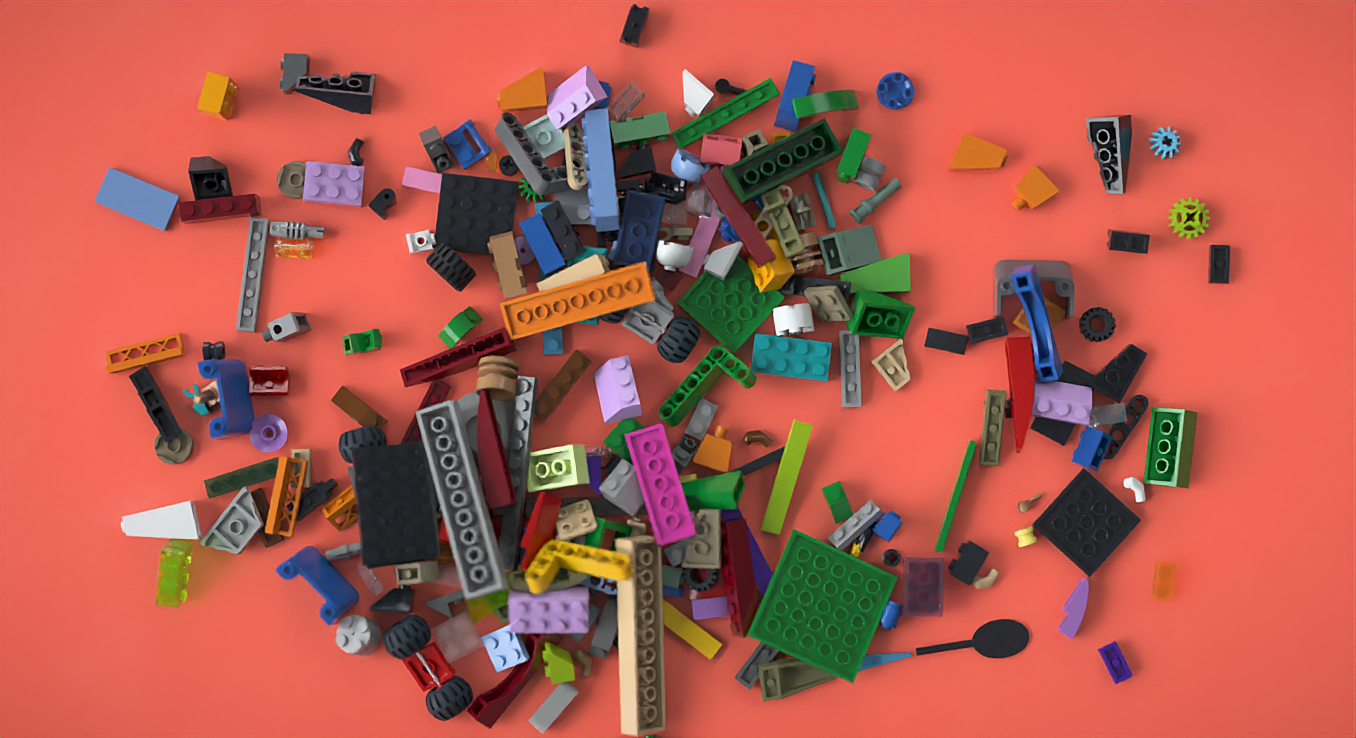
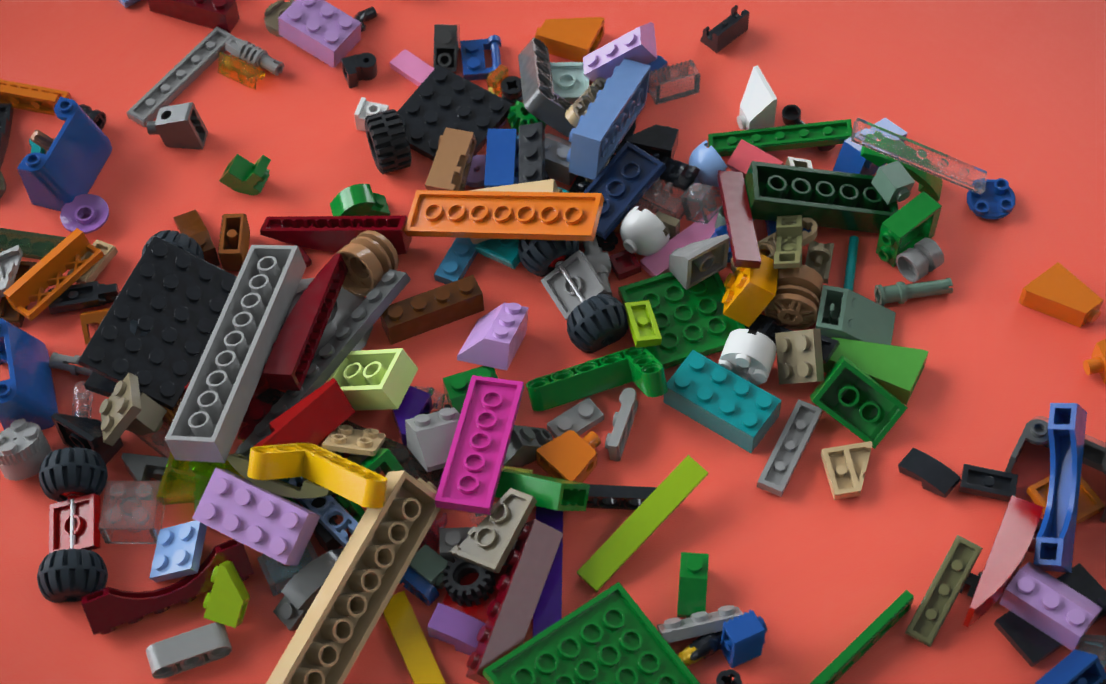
camera: 30 degrees right, 30 degrees down
red bracket [249,365,290,396] -> none
medium nougat arm [573,649,592,676] -> none
green wedge [609,111,671,151] -> none
reddish brown arm [743,430,772,448] -> none
none -> dark tan plate [99,373,142,446]
none -> dark orange brick [218,213,250,271]
none -> light grey hinge [605,387,638,462]
none -> lime plate [624,300,662,348]
none -> clear tile [851,118,987,195]
none -> sand green brick [871,160,915,204]

